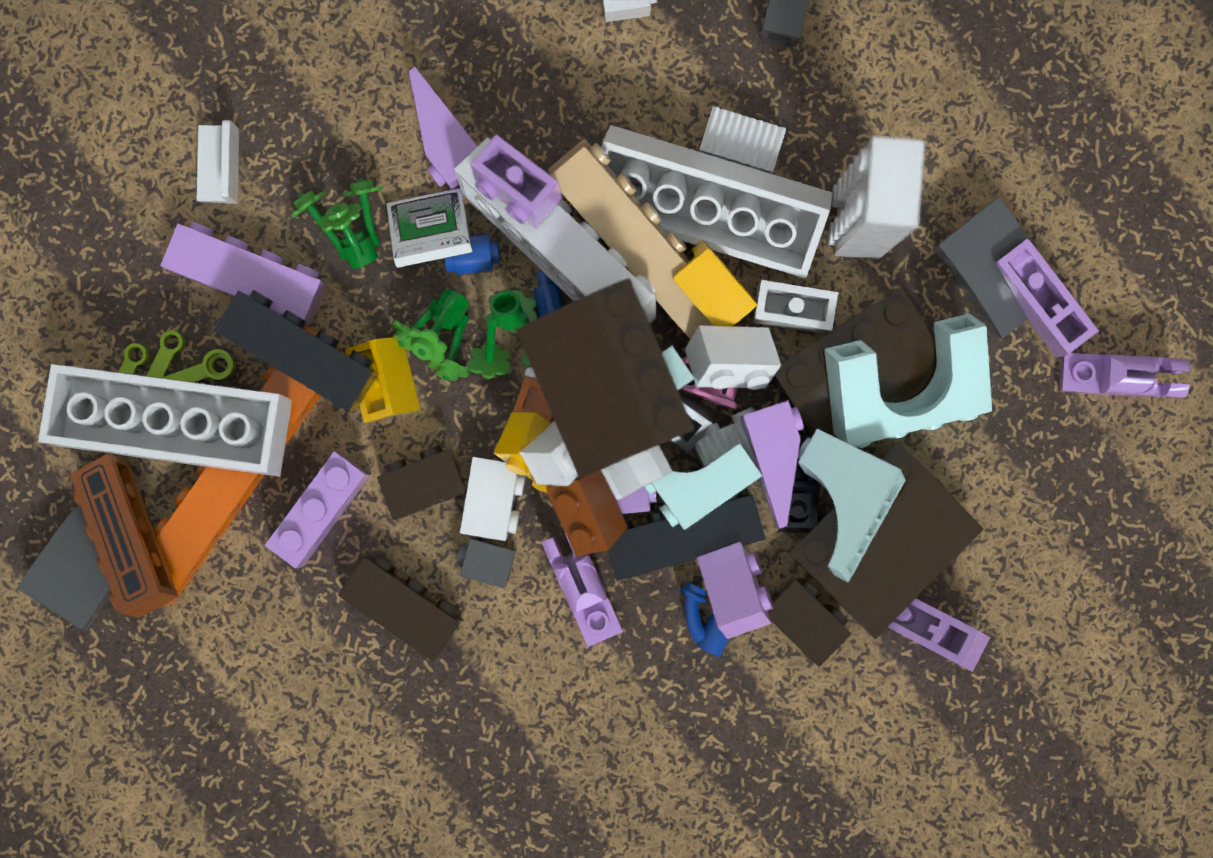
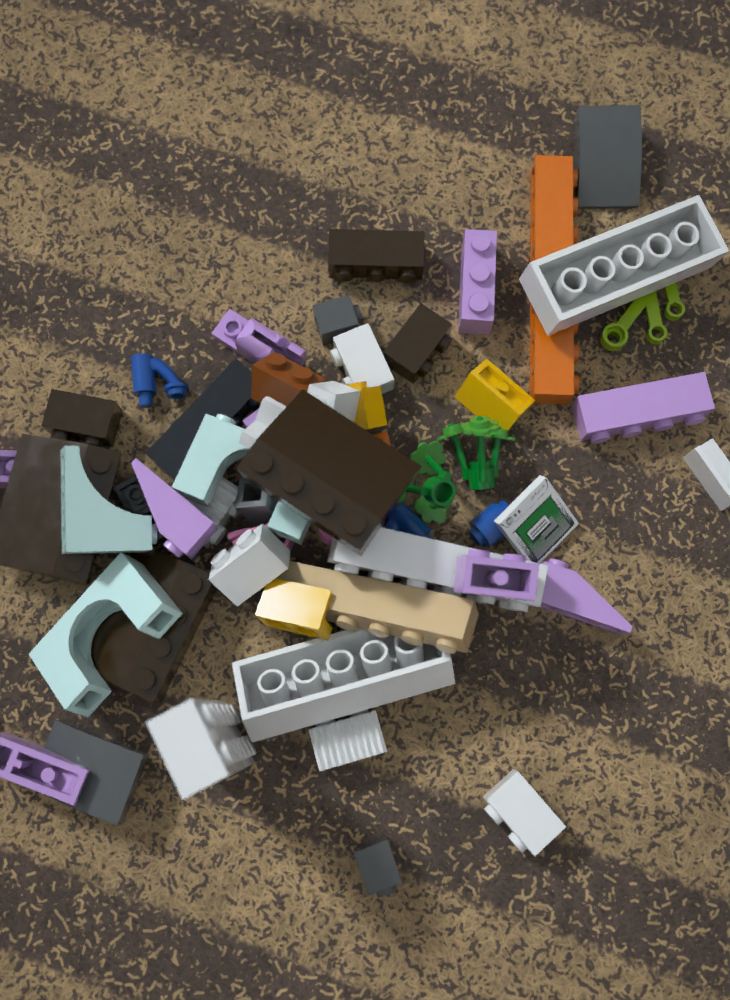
camera: 145 degrees right, 10 degrees down
dark orange brick [70,453,179,618] -> none
black brick [214,290,379,413] -> none
plant [291,178,384,269] -> none
lavender brick [697,541,773,639] -> none
white brick [752,280,838,335] -> none

